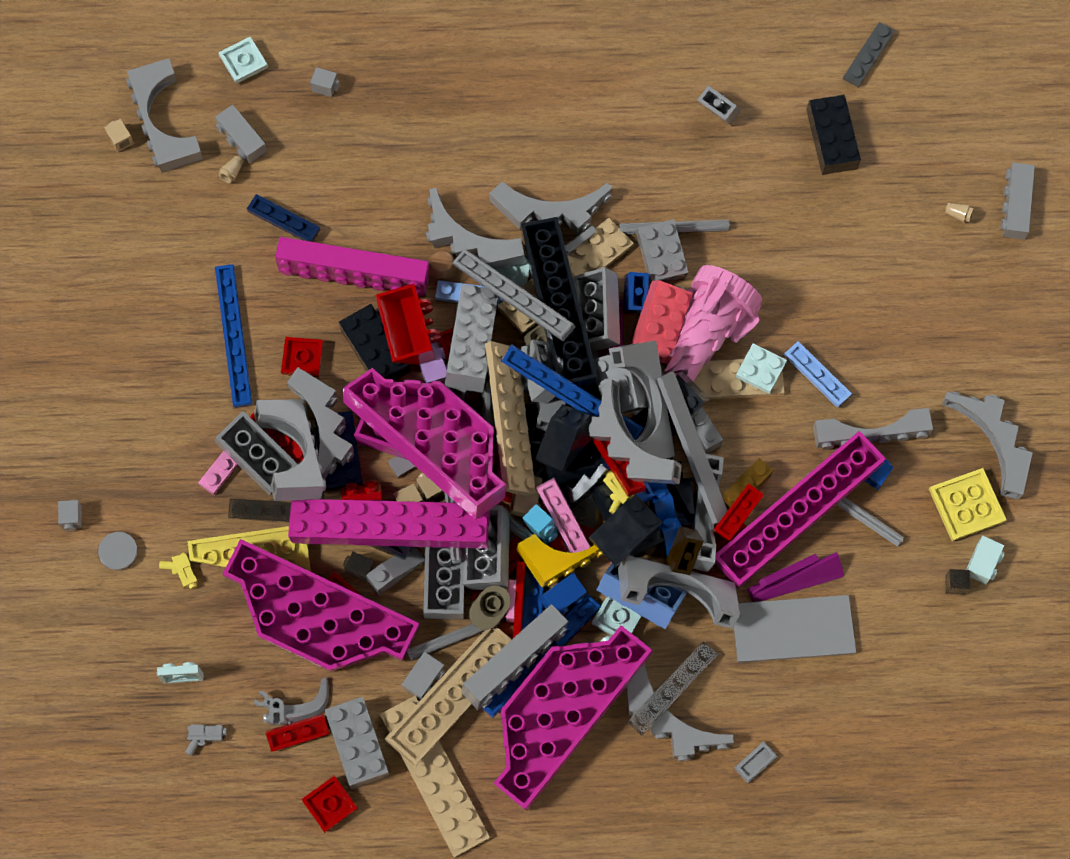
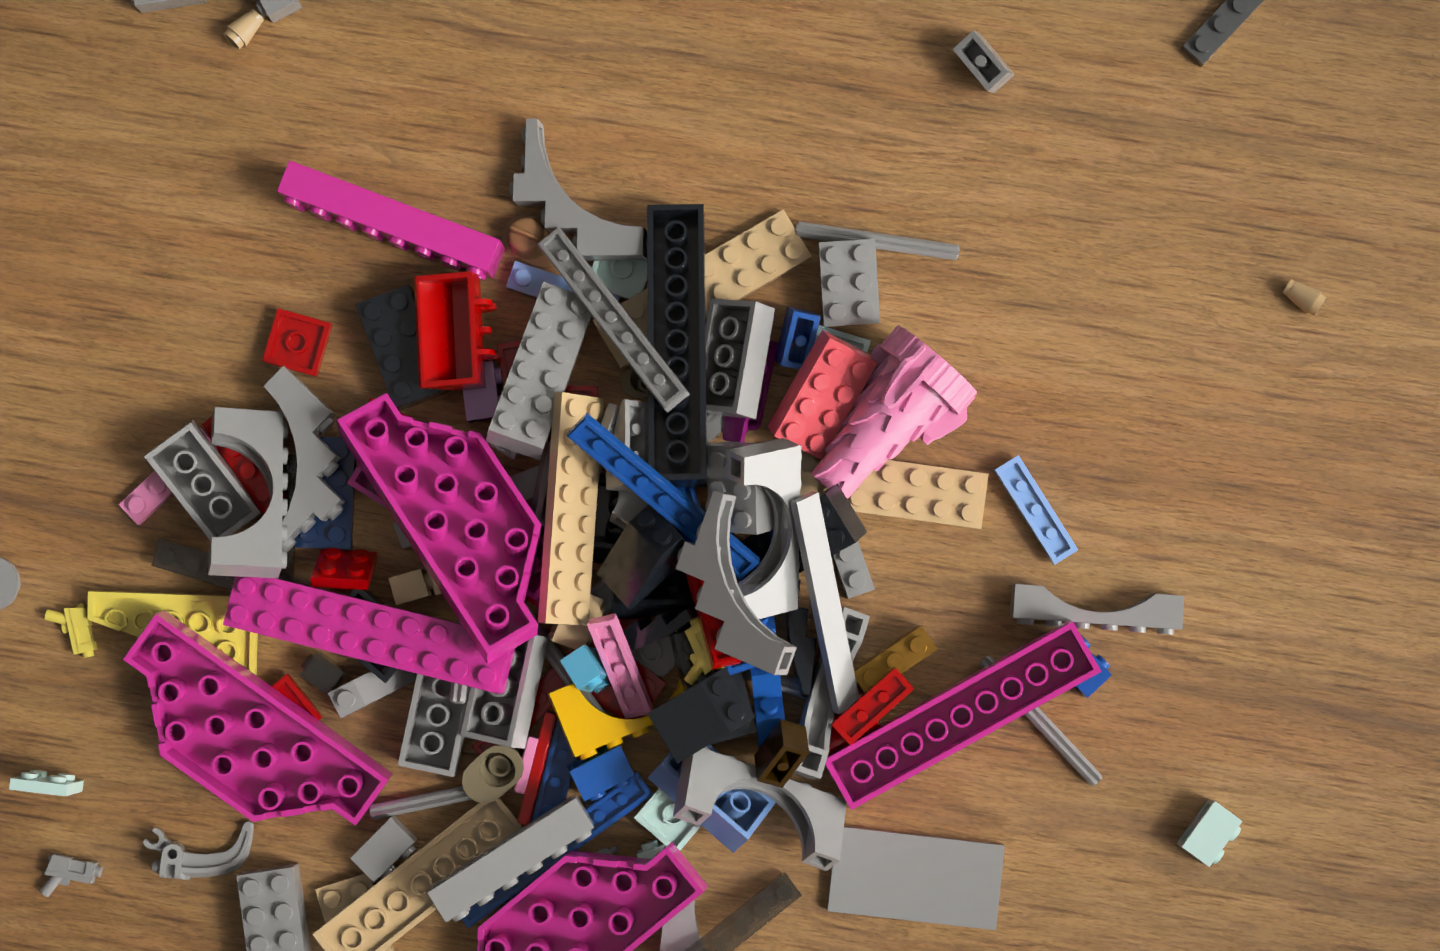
camera: 15 degrees right, 15 degrees up
blue tile [215,264,253,408] -> none
dark blue plate [247,194,320,242] -> none
red plate [265,713,329,752] -> none
light grey arch [489,182,612,235] -> none
light grey tile [565,226,597,254] -> none
light aqua plate [735,343,787,394] -> none
magenta wedge [747,552,844,602] -> none
black brick [806,94,861,175] -> none
light yellow plate [929,468,1006,541] -> none
light grey arch [942,392,1033,500] -> none
clear smoke brick [945,569,970,595] -> none
light grey brick [1000,162,1035,240] -> none

